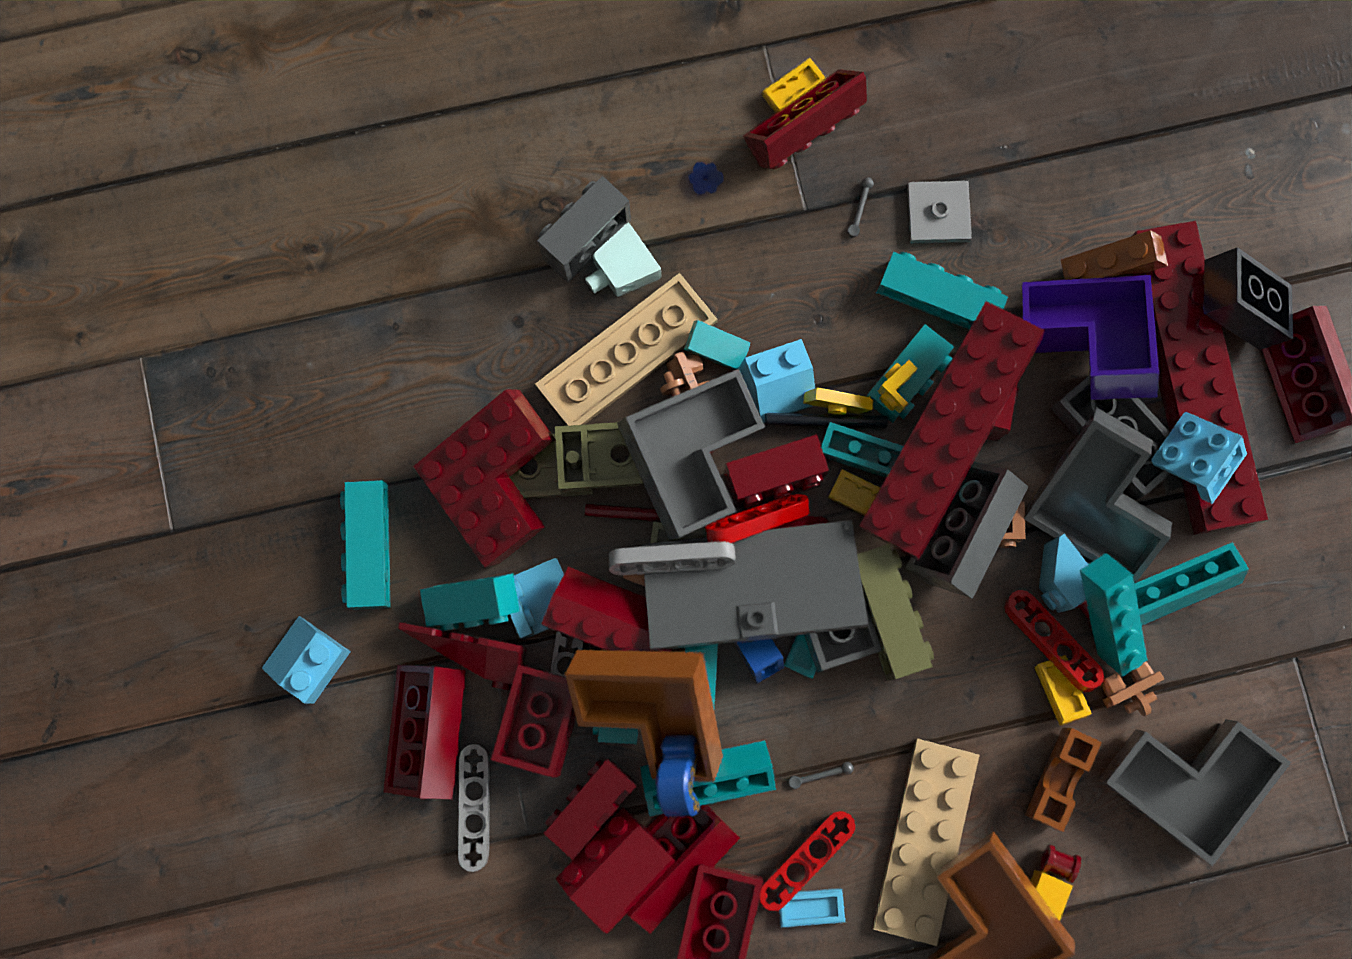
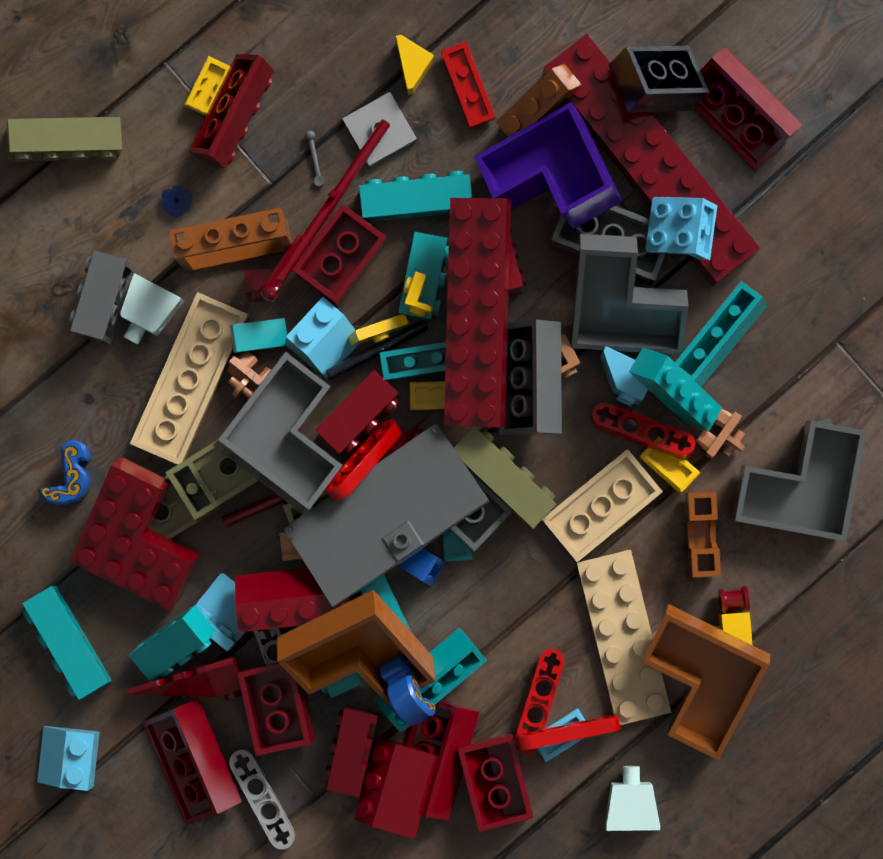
camera: 25 degrees left, 5 degrees up
light grey beam [609,542,736,575] -> none
dark grey hinge [789,762,854,789] -> none
none -> olive wedge [6,117,122,163]
none -> blue animal [38,440,91,506]
none -> dark orange window [169,208,292,273]
none -> dark red brick [244,269,273,302]
none -> dark red bar [260,119,390,302]
none -> dark red brick [292,204,388,307]
none -> yellow slope [396,35,434,95]
none -> red plate [441,42,496,129]
none -> red beam [515,715,621,751]
none -> tan plate [542,449,663,562]

